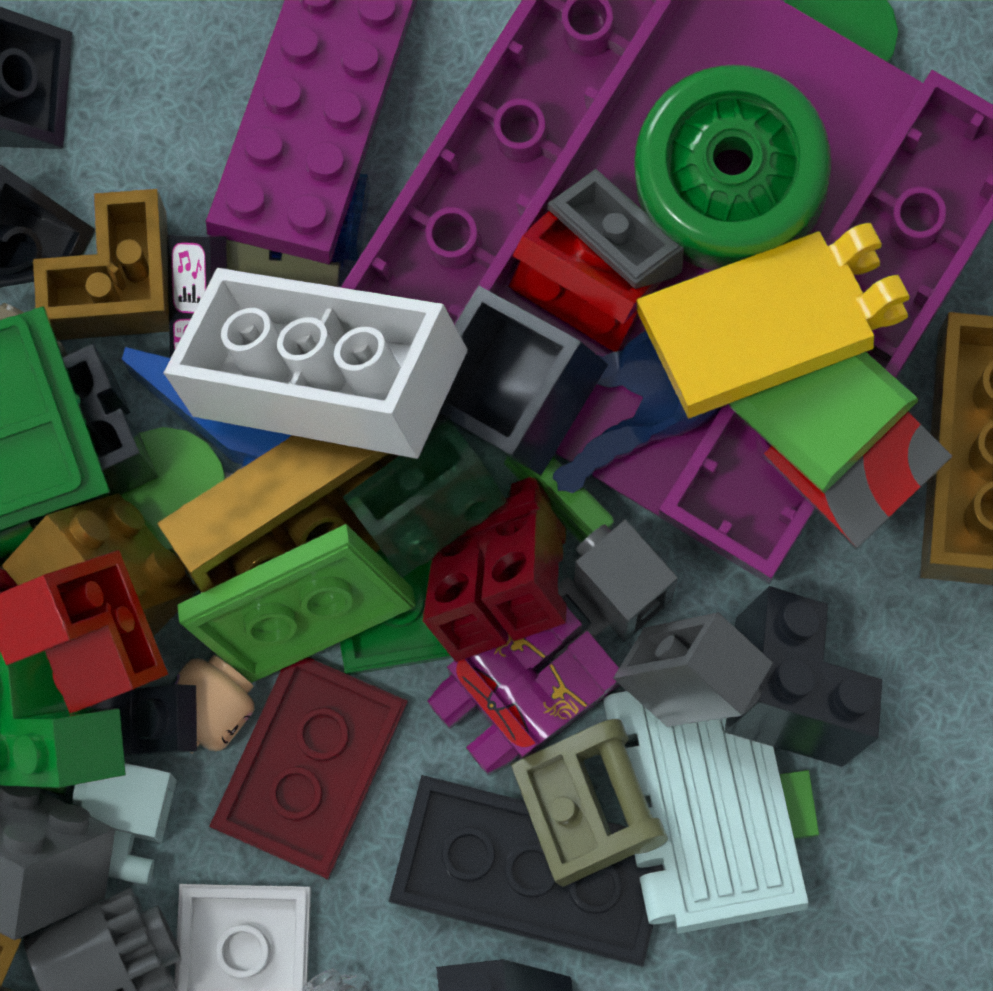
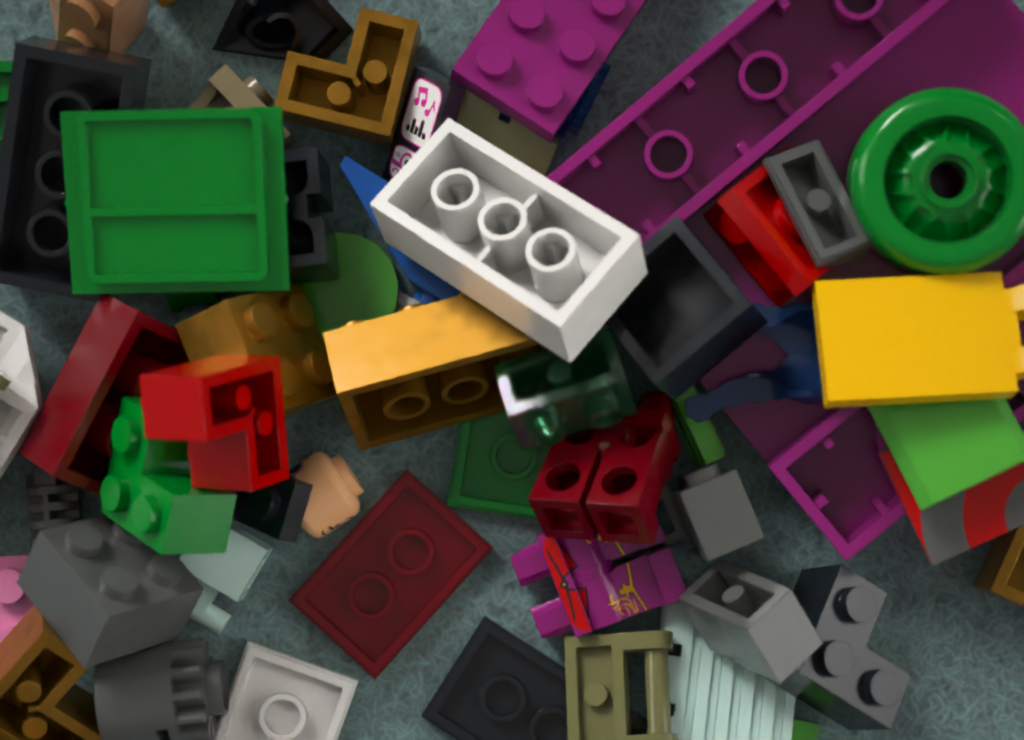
camera: 15 degrees right, 10 degrees up
bright green tile [178,524,416,683] -> none

